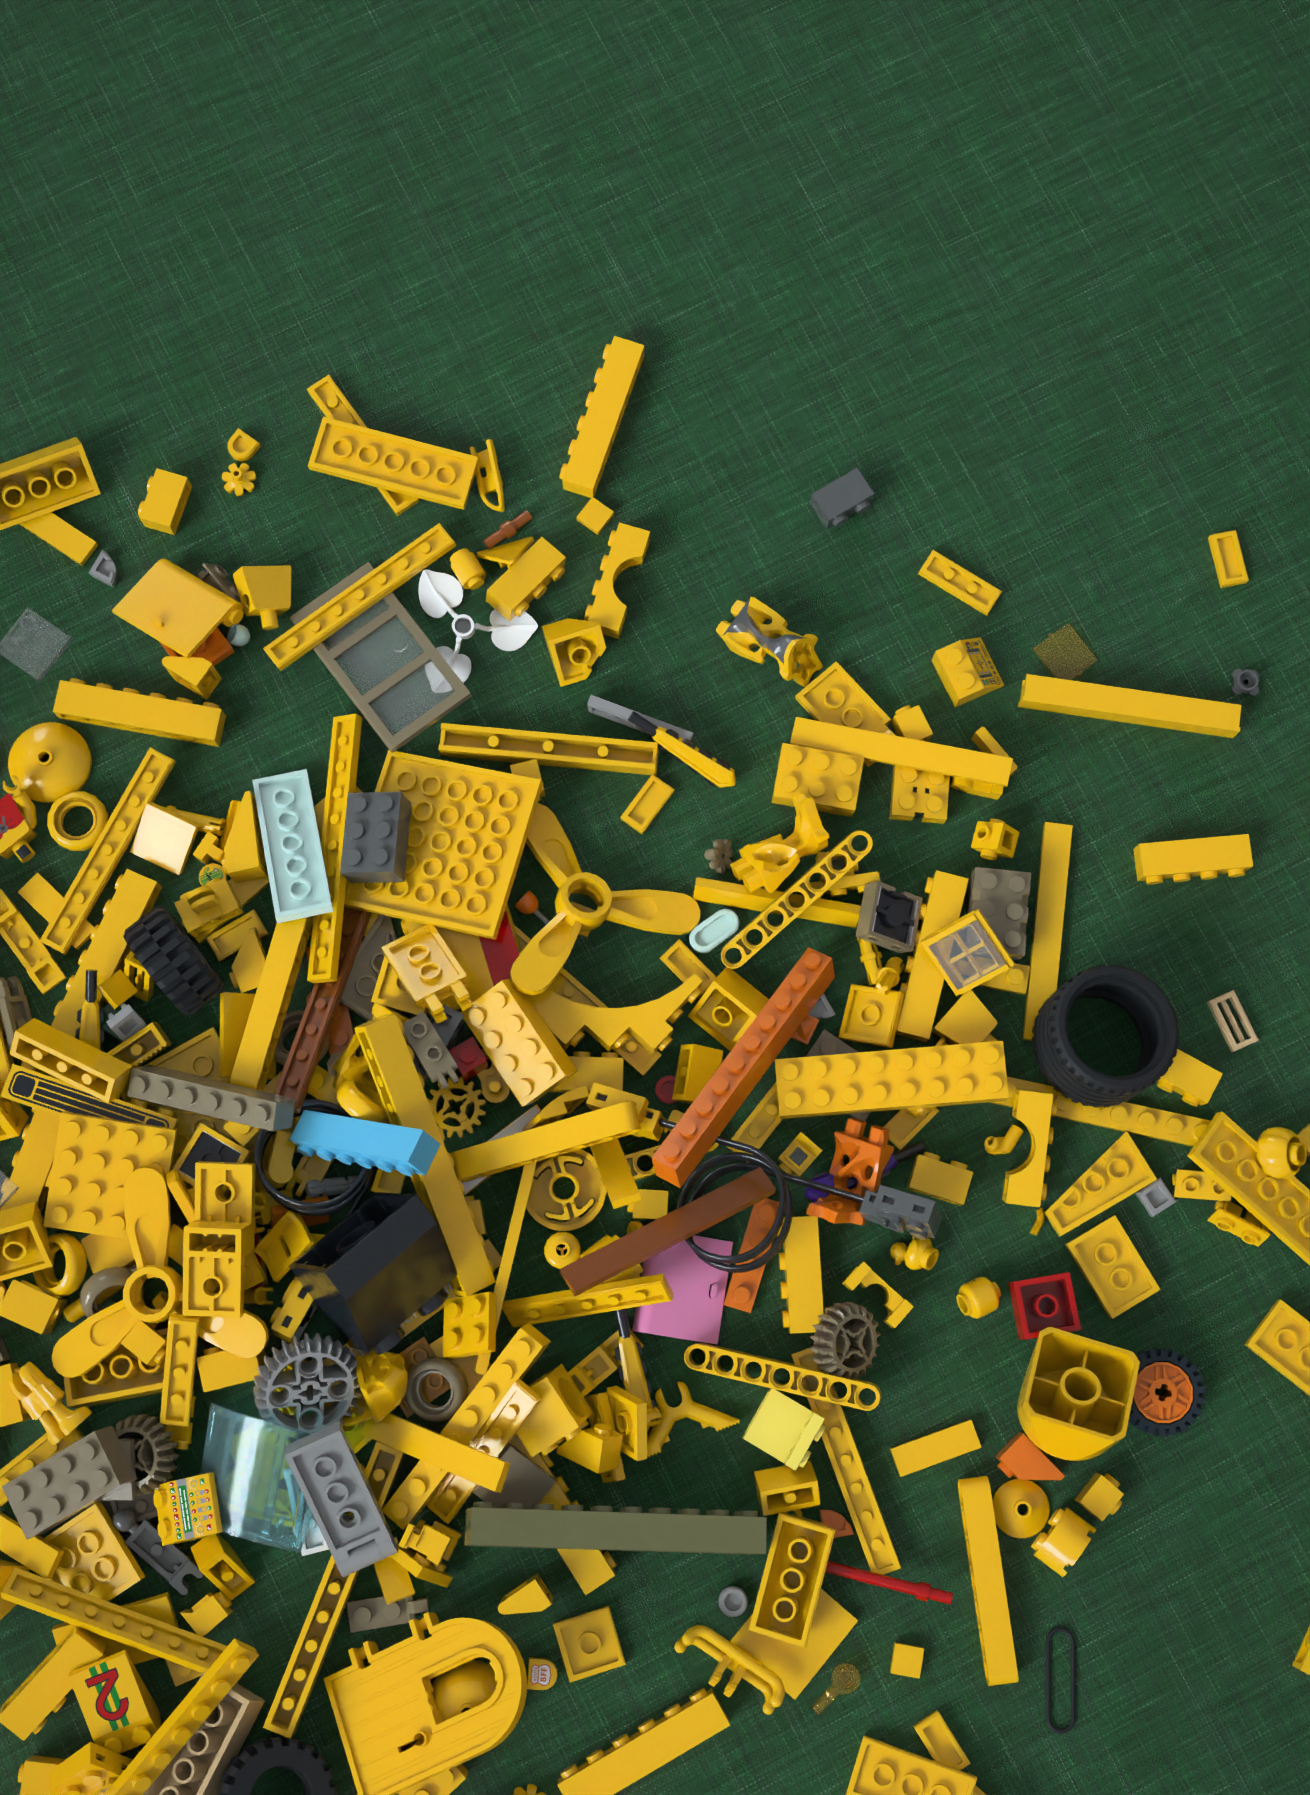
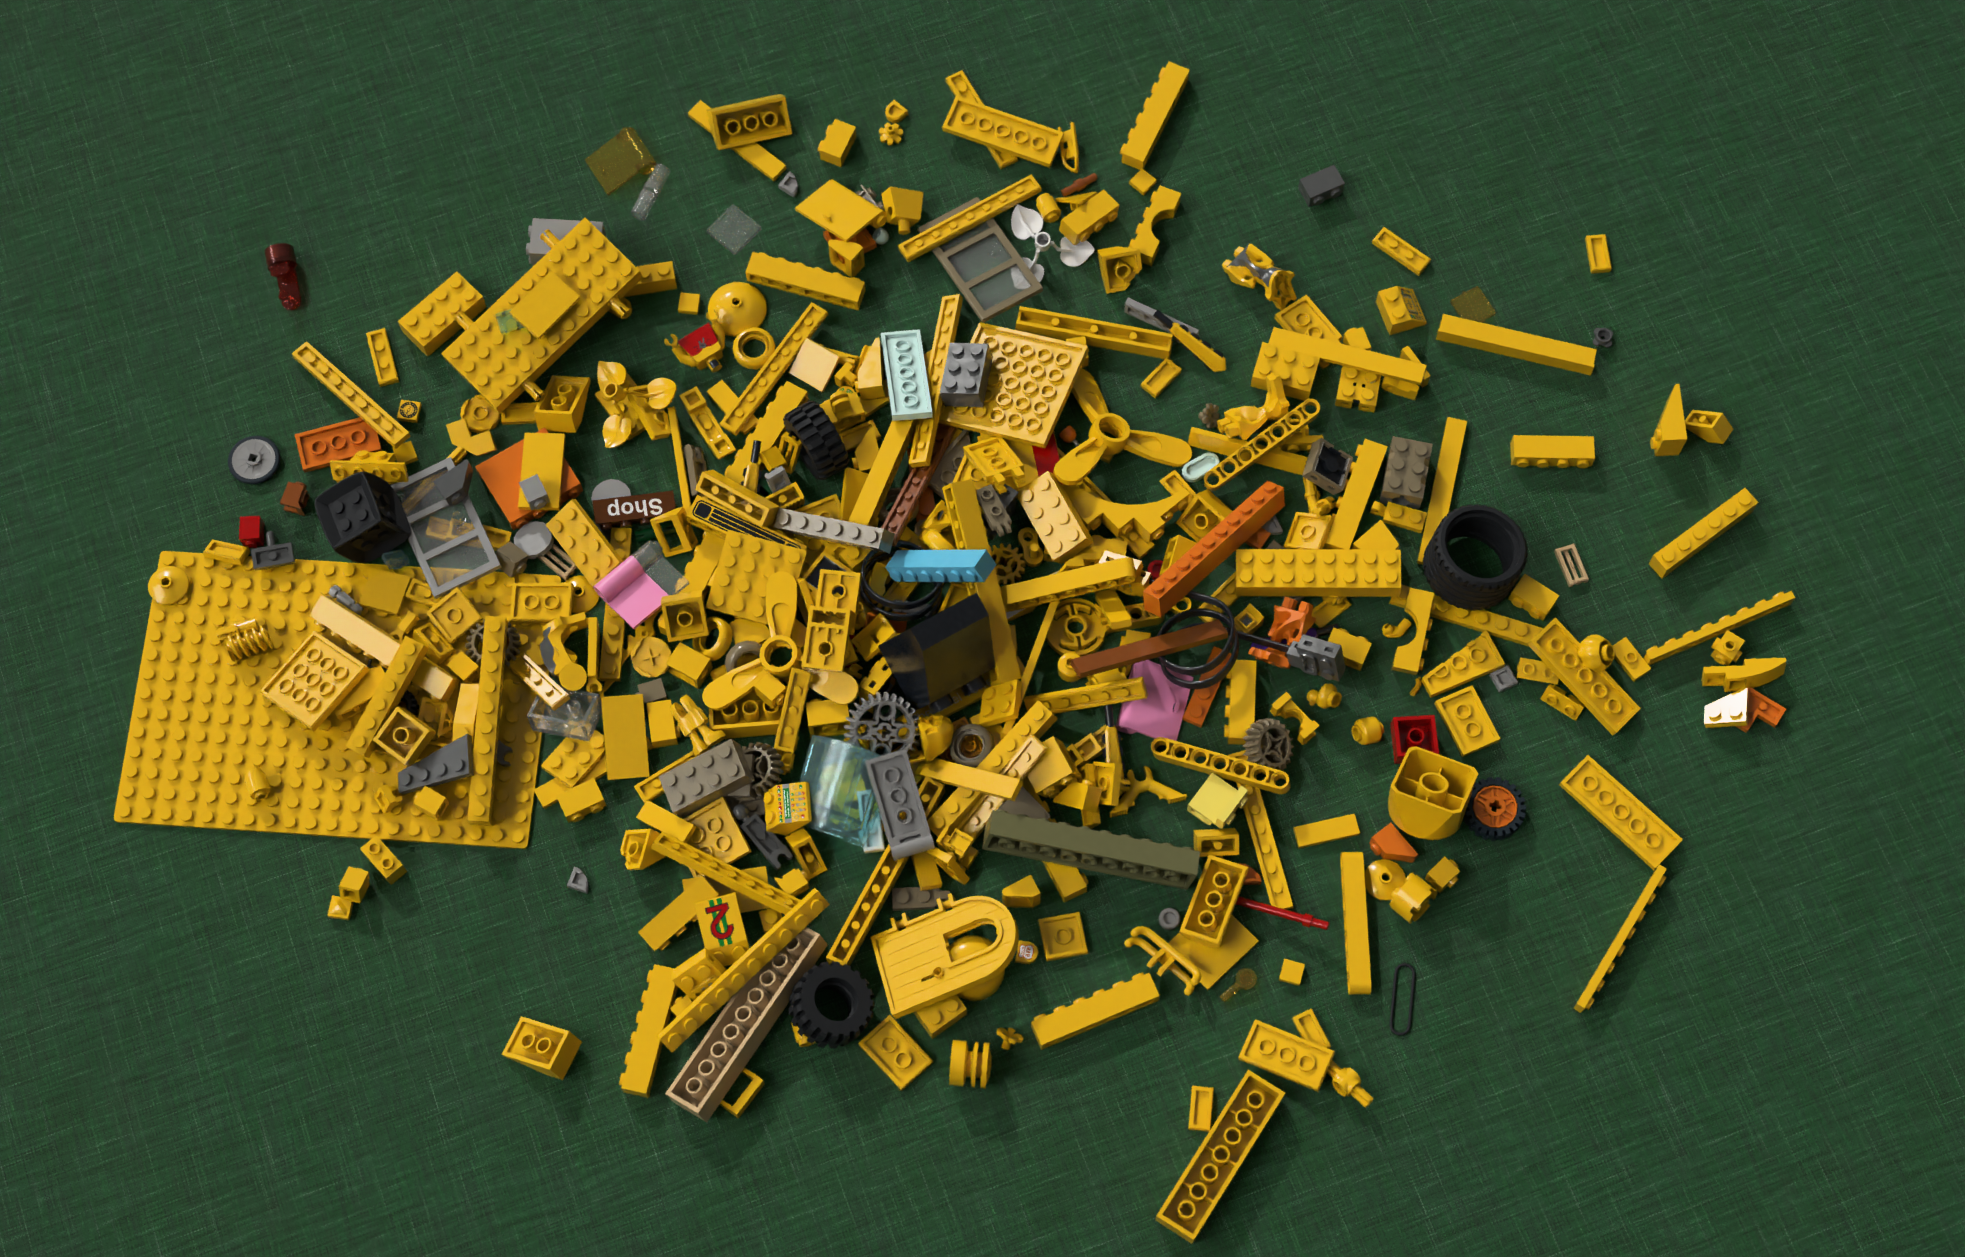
camera: 10 degrees right, 10 degrees down
red brick [449,1037,488,1082] -> none
clear piece [920,909,1015,996] -> none
yellow brick [971,819,1020,860] -> none

